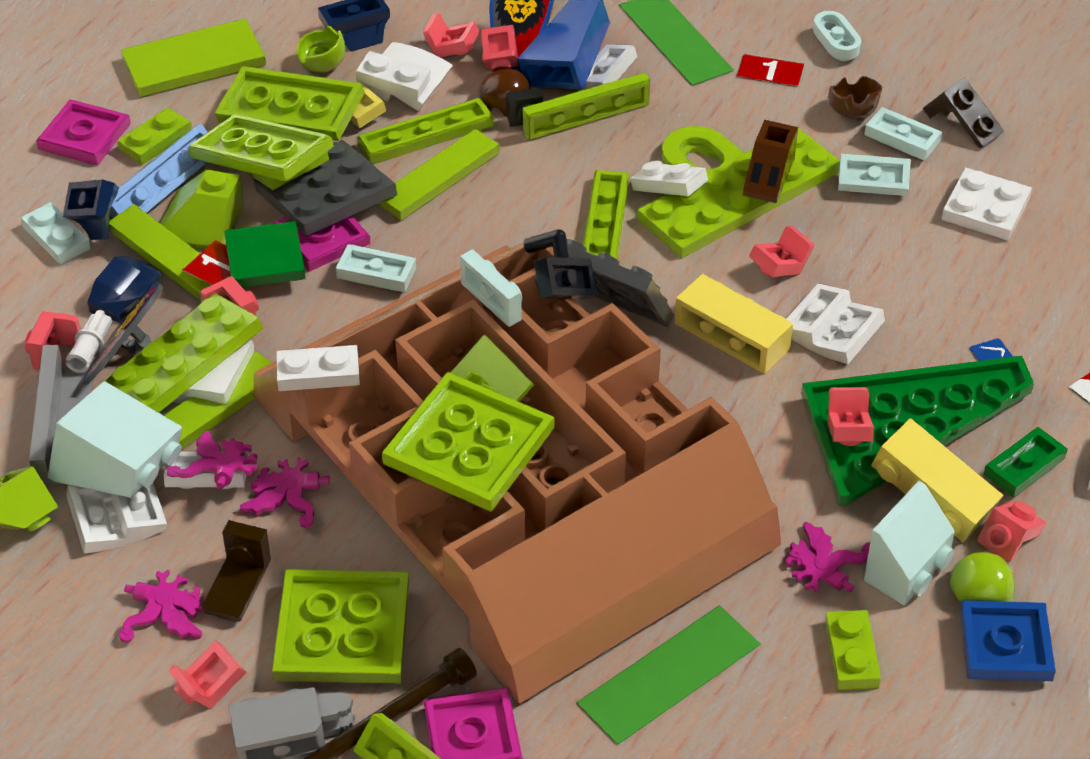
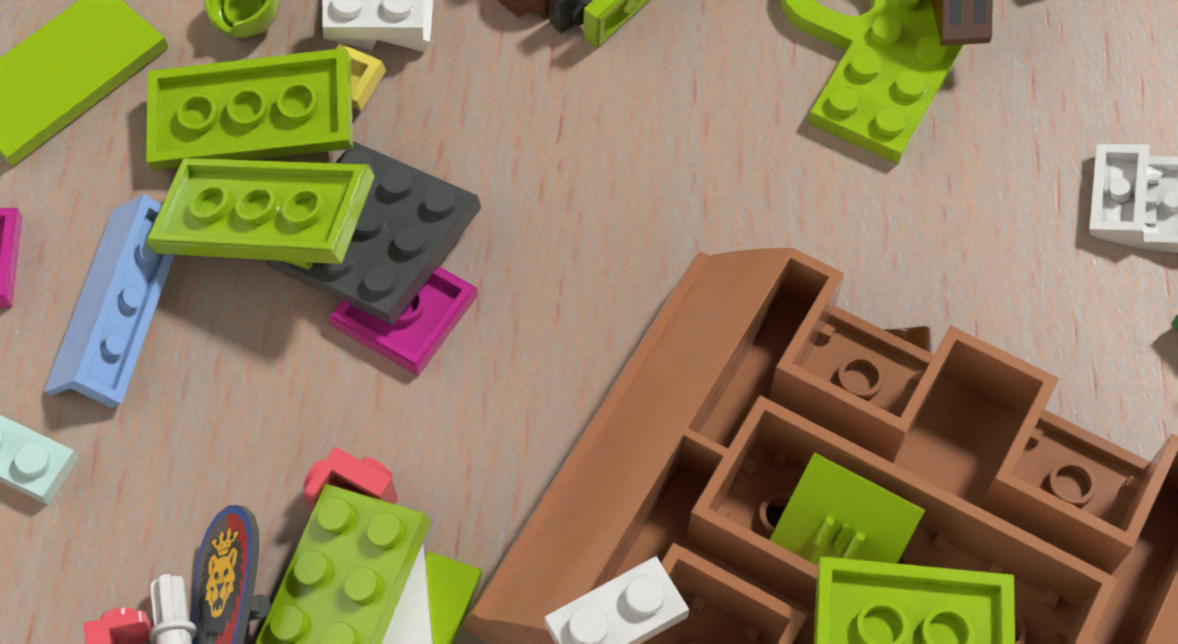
camera: 25 degrees left, 15 degrees up
dark blue slope [62,179,119,240] -> none
dark blue slope [87,256,162,323] -> none
lime tile [109,204,230,301] -> none
lime plate [117,107,192,165] -> none
lime slope [160,170,244,250] -> none
red sticker [182,240,231,285] -> none
green tile [224,221,306,288] -> none
light aqua plate [336,244,417,293] -> none
lime tile [357,97,494,164] -> none
lime tile [377,129,499,220] -> none
light aqua plate [460,249,523,327] -> none
black plate [524,229,597,299] -> none
dark grey plate [567,239,674,327] -> none
lime tile [583,170,629,260] -> none
white plate [630,161,708,196] -> none
light yellow brick [674,273,793,374] -> none
coral bracket [749,226,814,278] -> none

